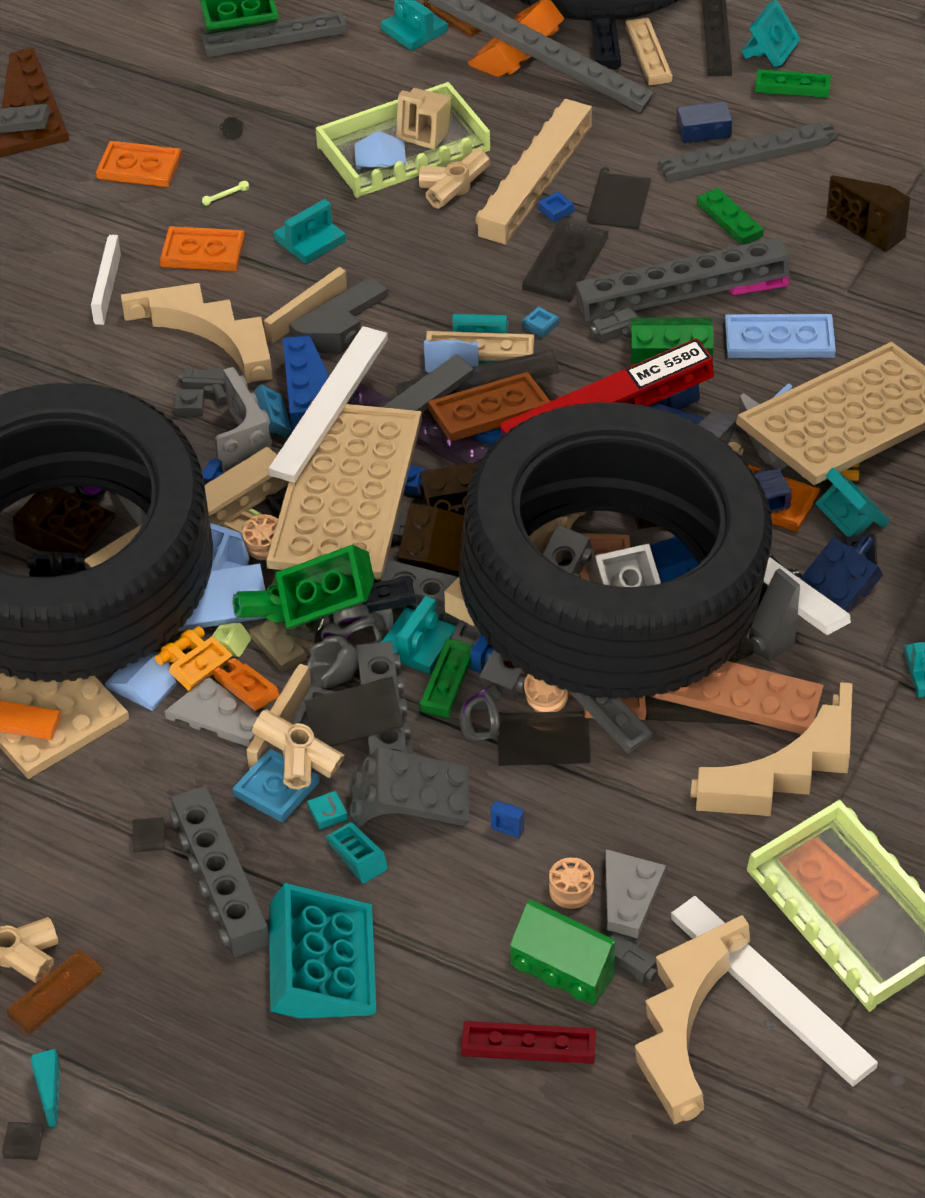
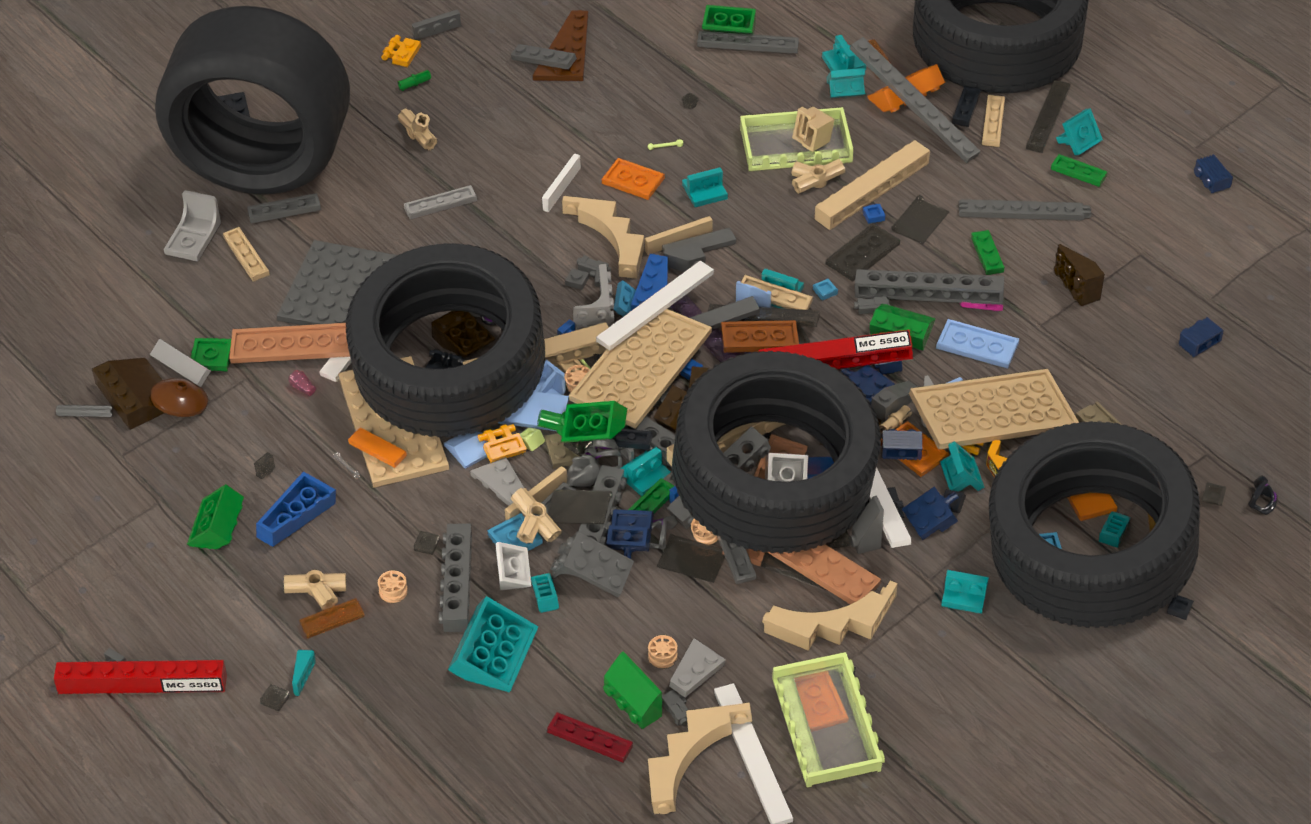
camera: 20 degrees right, 0 degrees up
orange tile [96,141,182,187] -> none
orange hinge [213,658,279,711] -> none
teal tile [307,791,348,830] -> none
light blue slope [355,131,406,170] -> none
blue plate [490,800,524,838] -> none
dark blue brick [676,101,732,143] -> none
none -> light nougat wheel [378,571,408,603]
none -> white slope [496,542,532,590]
none -> dark blue plate [606,509,654,559]
none -> teal bracket [826,68,865,98]
none -> light orange slope [986,440,1007,478]

